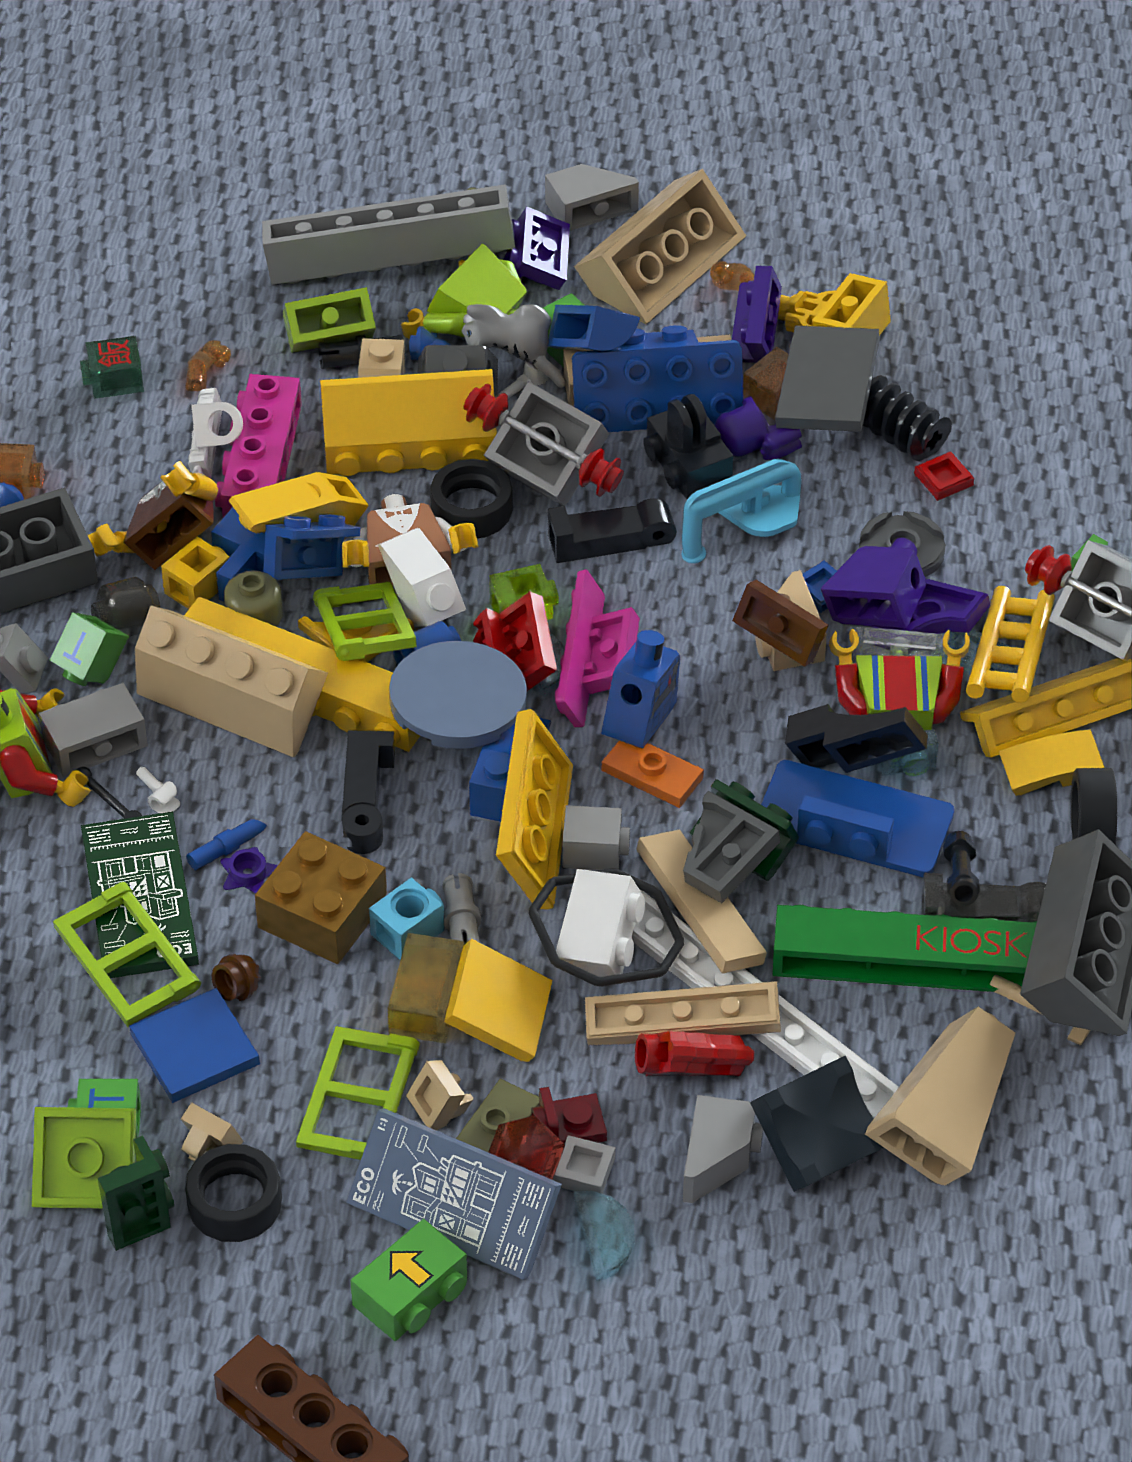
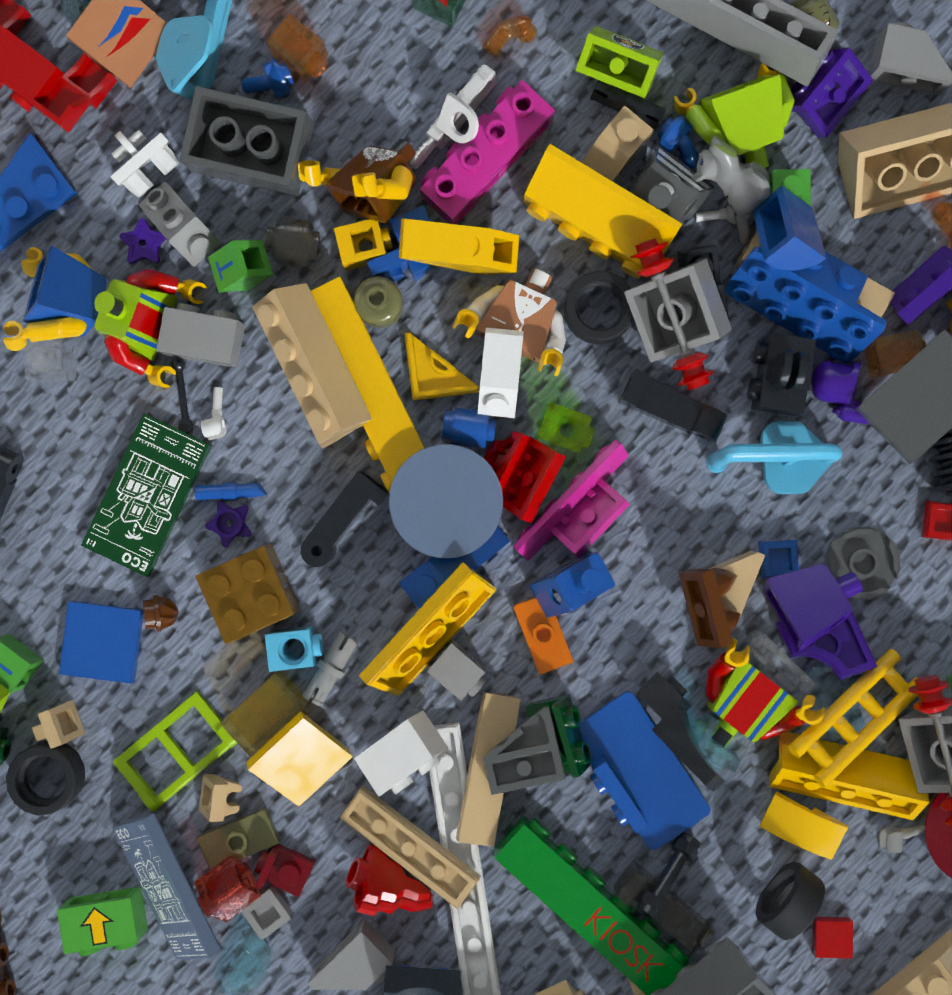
camera: 35 degrees right, 40 degrees up
lime window [53,882,201,1027] -> none
blue bracket [263,514,361,580] -> none
lime window [313,582,417,661] -> none
black piece [529,868,684,987] -> none

